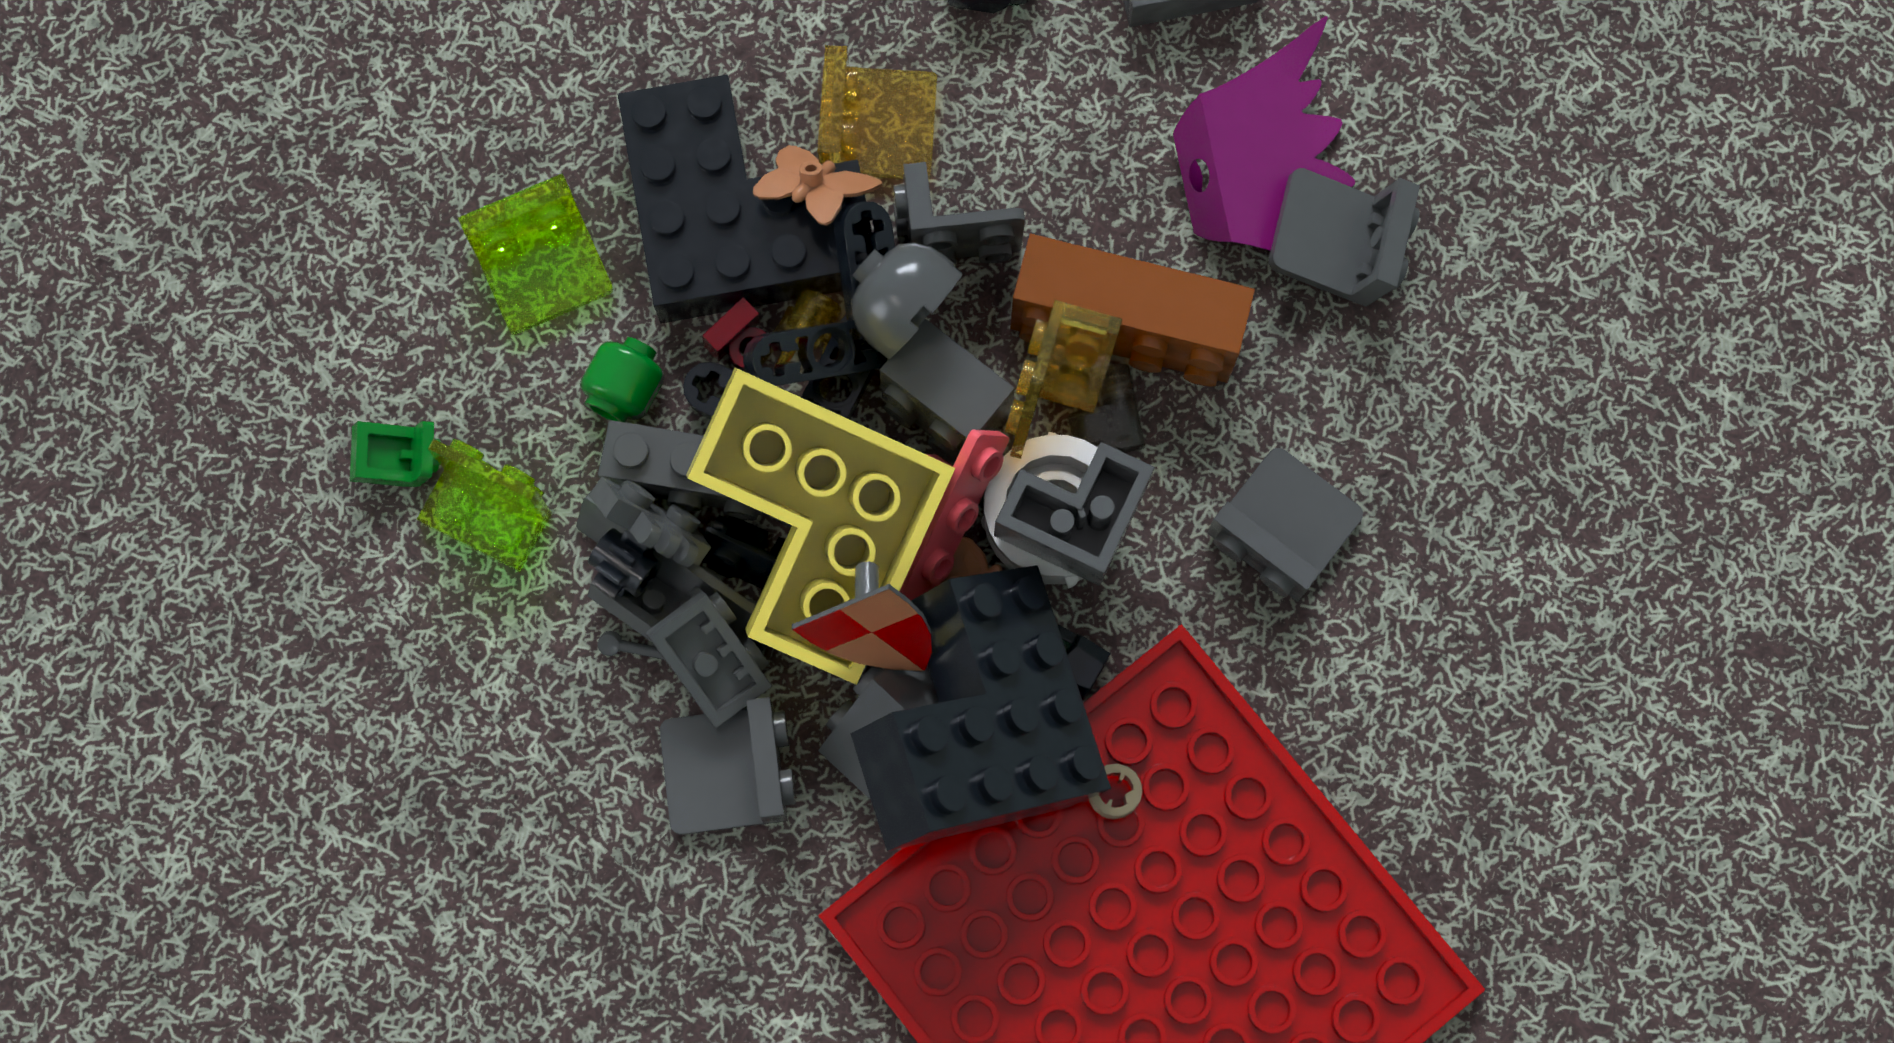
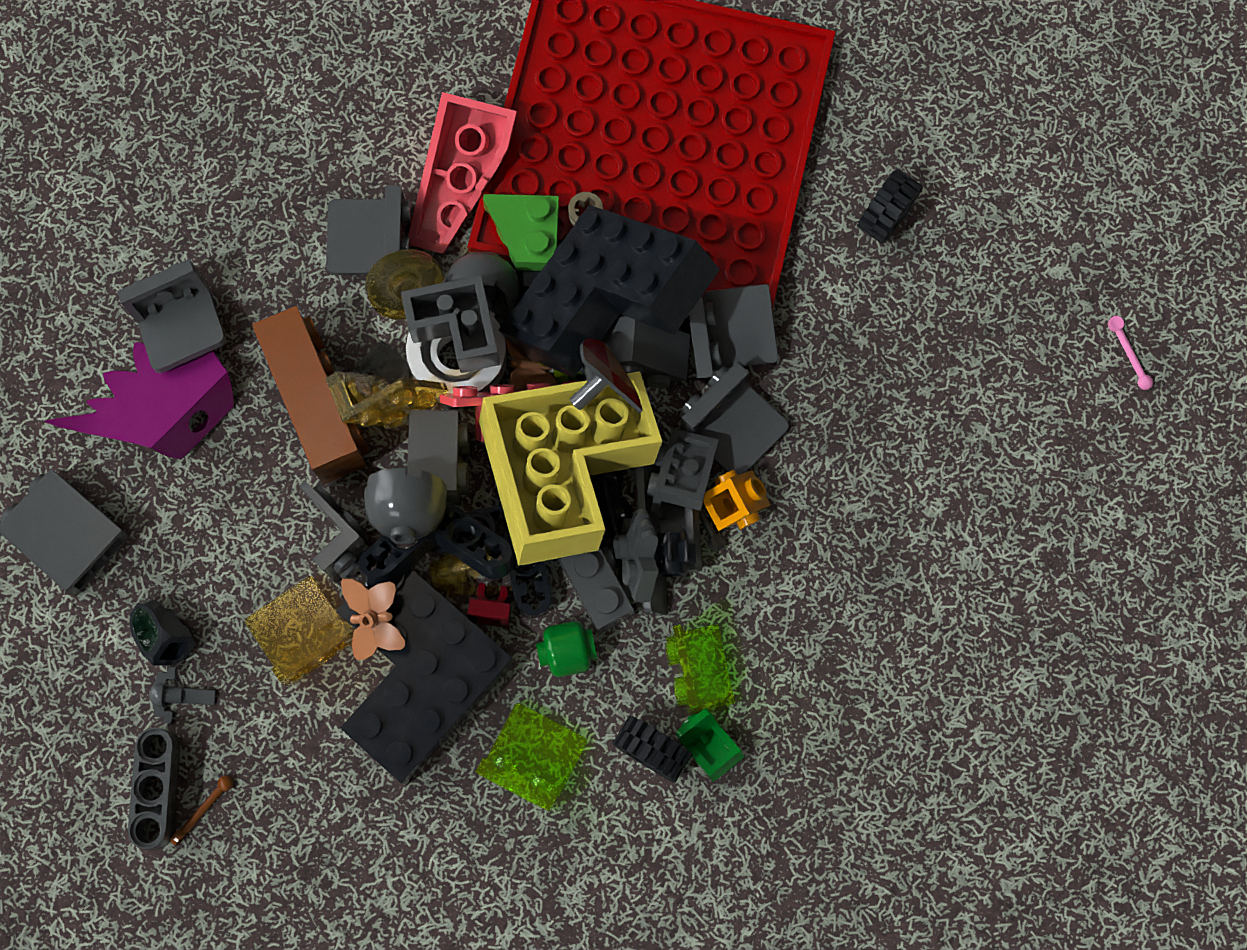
camera: 130 degrees left, 0 degrees up
none -> clear yellow tile [365,249,444,320]
none -> coral wedge [408,92,518,254]
none -> dark grey cylinder [442,252,521,325]
none -> bright green wing [483,194,559,271]
none -> black tyre [612,715,693,783]
none -> dark grey bracket [689,284,778,378]
none -> light orange brick [703,469,771,531]

